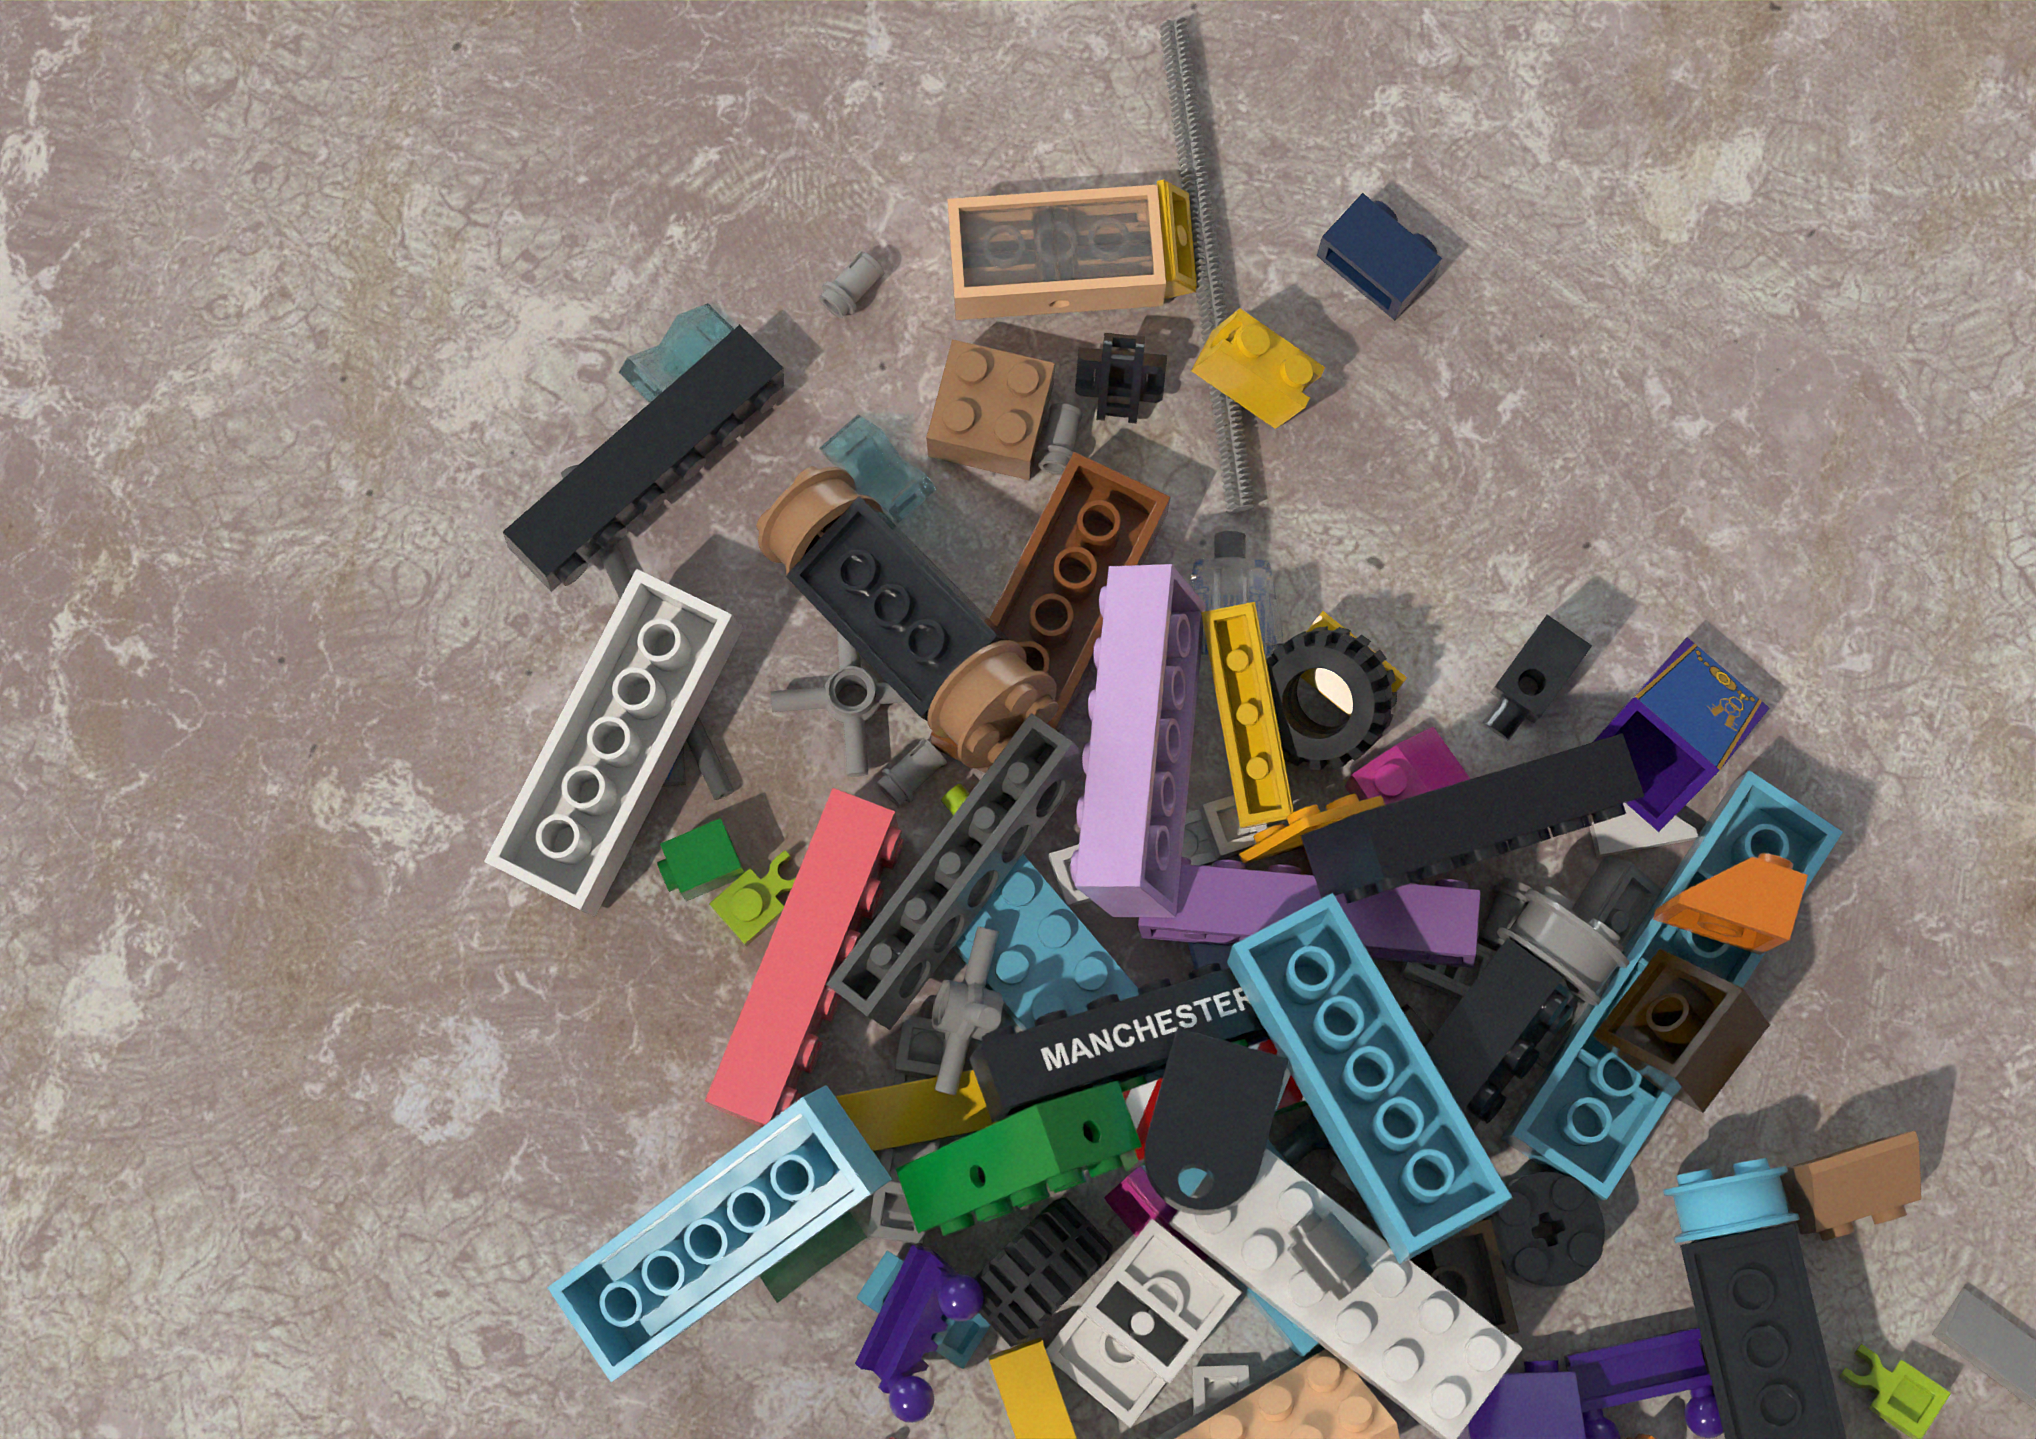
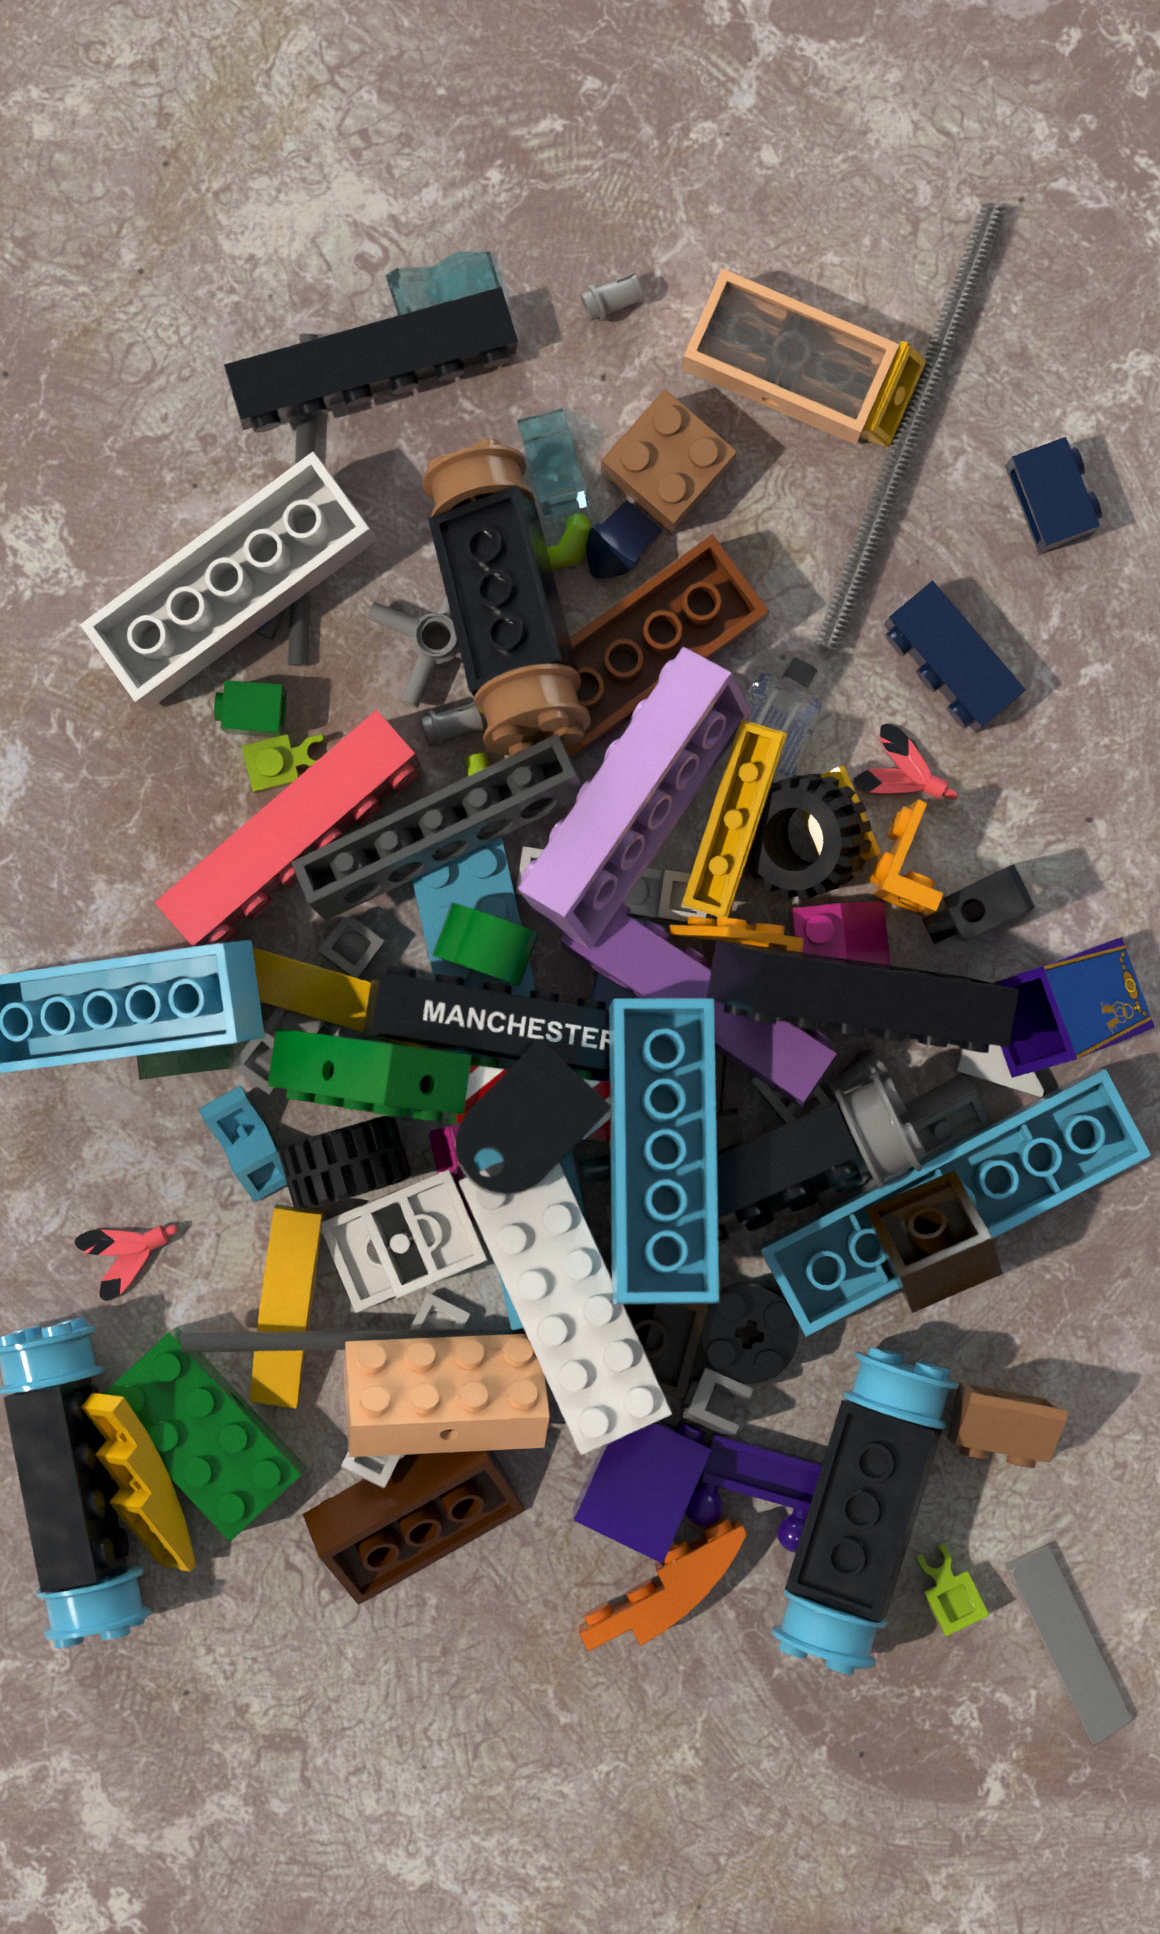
camera: 30 degrees right, 10 degrees up
dark purple gear [855,1244,984,1423] -> none
light grey bar [932,926,1002,1095] -> none
light grey pin [1035,403,1083,475] -> none
black piece [1075,333,1167,424] -> none
yellow brick [1191,308,1325,429] -> none
dark grey brick [1287,1210,1374,1301] -> none
orange slope [1653,854,1808,955] -> none
none -> green piece [432,902,539,987]
none -> lime arm [547,513,593,570]
none -> dark blue tile [586,500,663,579]
none -> light grey window [680,1367,753,1435]
none -> coral piece [854,724,958,800]
none -> light orange bracket [868,799,944,917]
none -> dark blue brick [884,580,1026,733]

